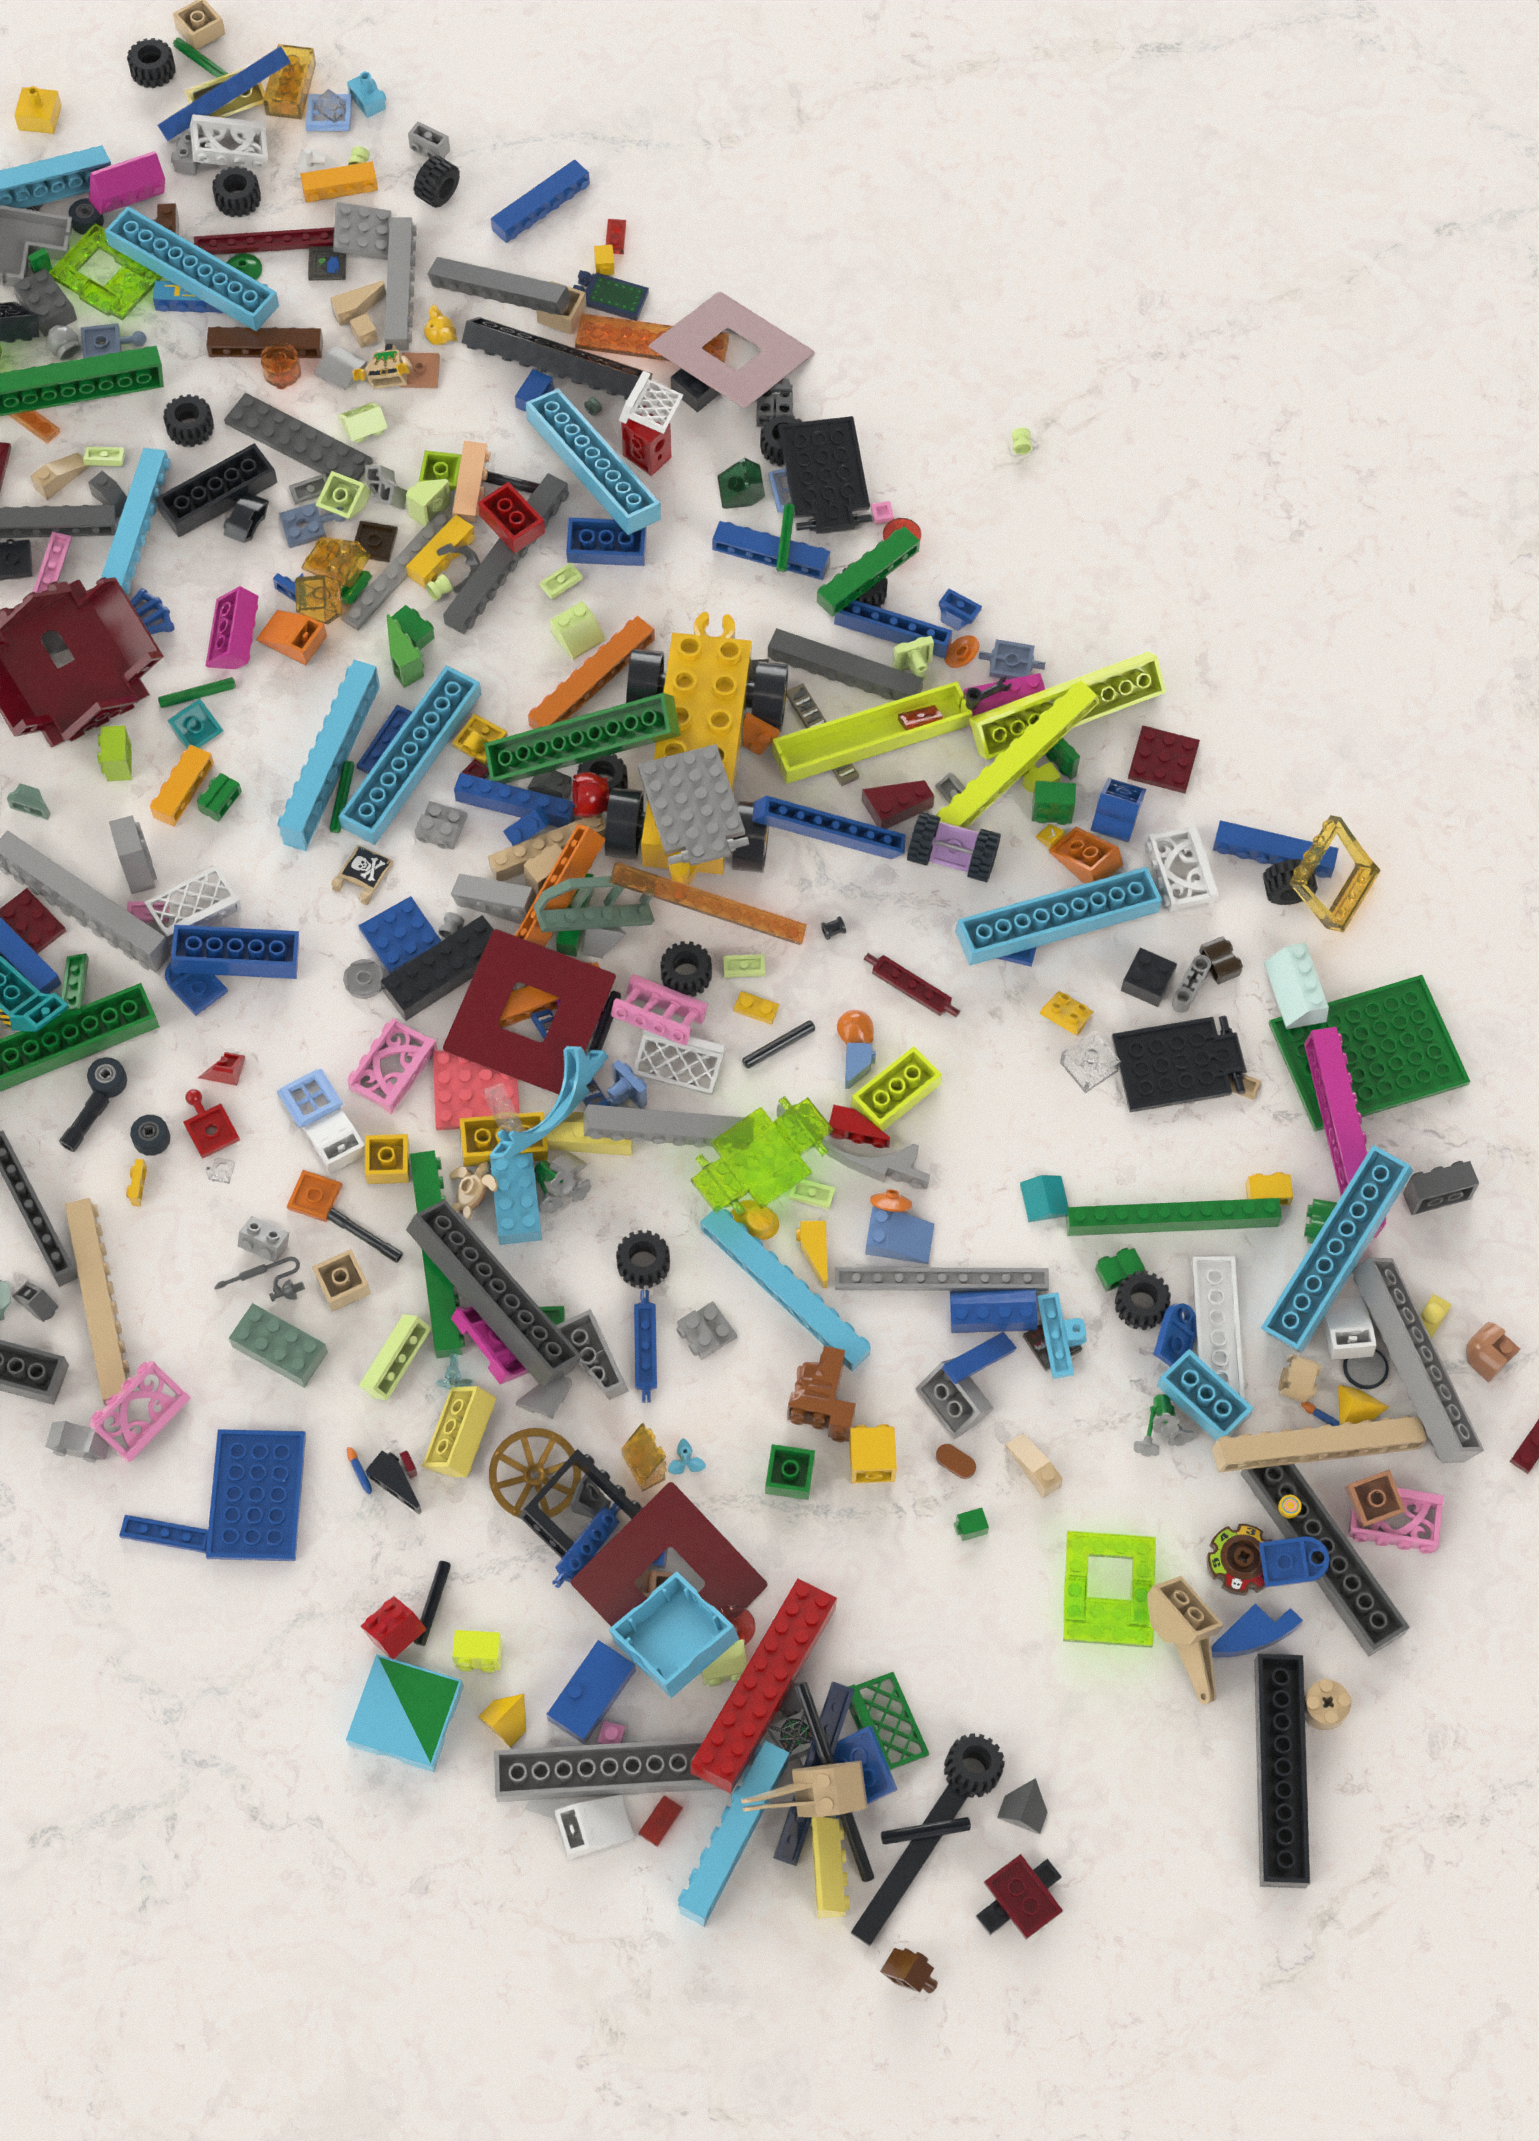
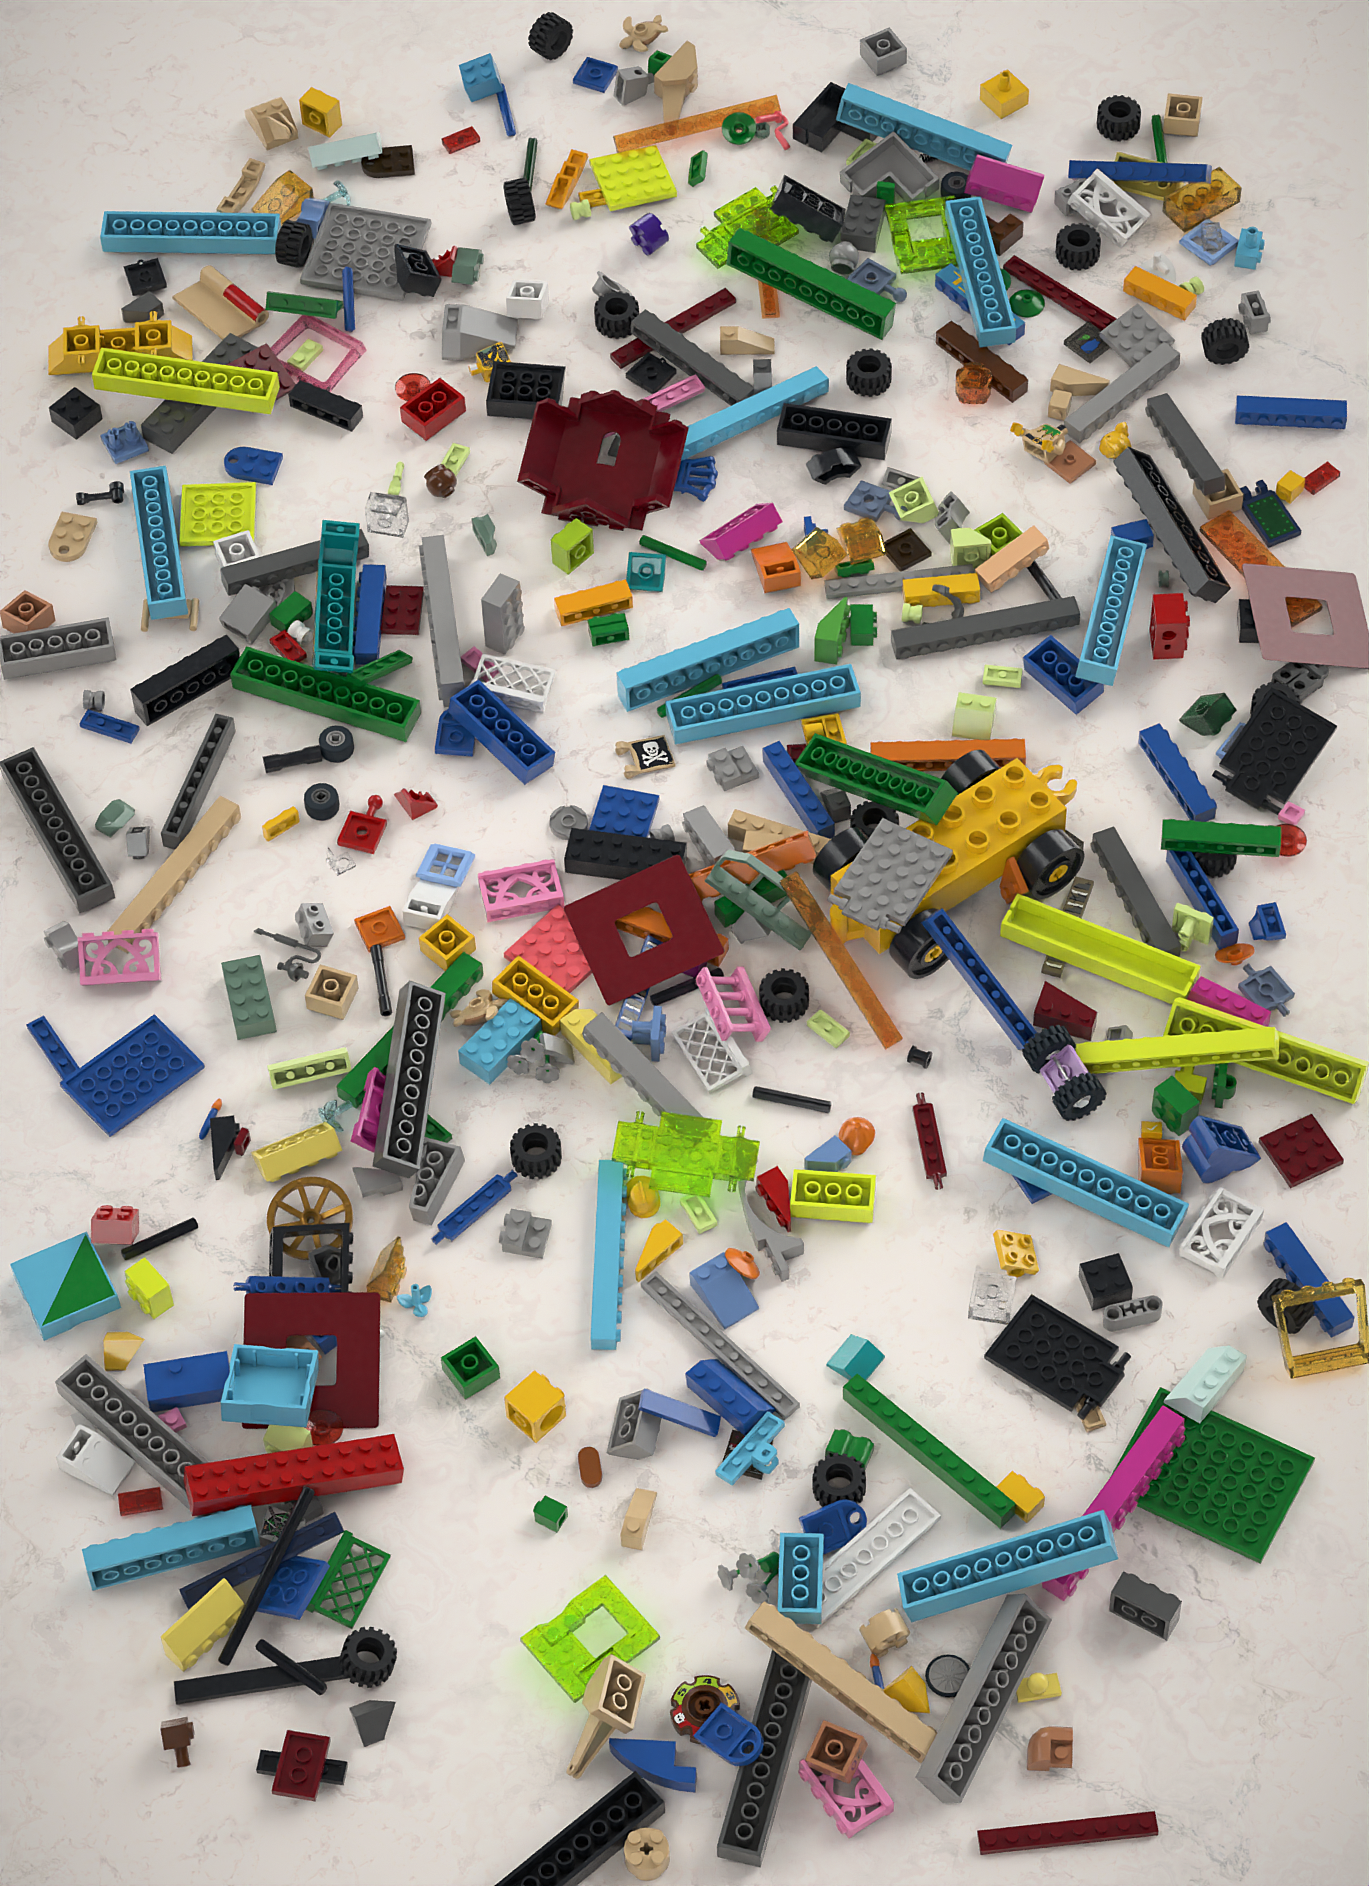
camera: 50 degrees right, 10 degrees down
yellowish green plate [83,447,125,466] -> none
dark grey plate [224,393,373,481] -> none
light grey slope [314,346,367,390] -> none
yellowish green slope [338,402,388,442] -> none
red brick [477,482,545,554] -> none
clear plate [483,1082,525,1132] -> none
medium azure slope [489,1046,609,1160] -> none
blue brick [503,805,552,846] -> none
red piece [572,772,610,818] -> none
white fence [619,371,683,434] -> none
yellow plate [733,991,779,1025] -> none
tan slope [741,1761,868,1817] -> none
green axle [776,504,795,573] -> none
dark orange brick [787,1346,856,1443] -> none
clear red plate [898,705,943,731] -> none
black brick [965,676,1012,710] -> none
dark brown brick [1199,936,1243,985] -> none
yellow tile [1278,1495,1301,1518] -> none
white slope [1323,1297,1377,1360] -> none

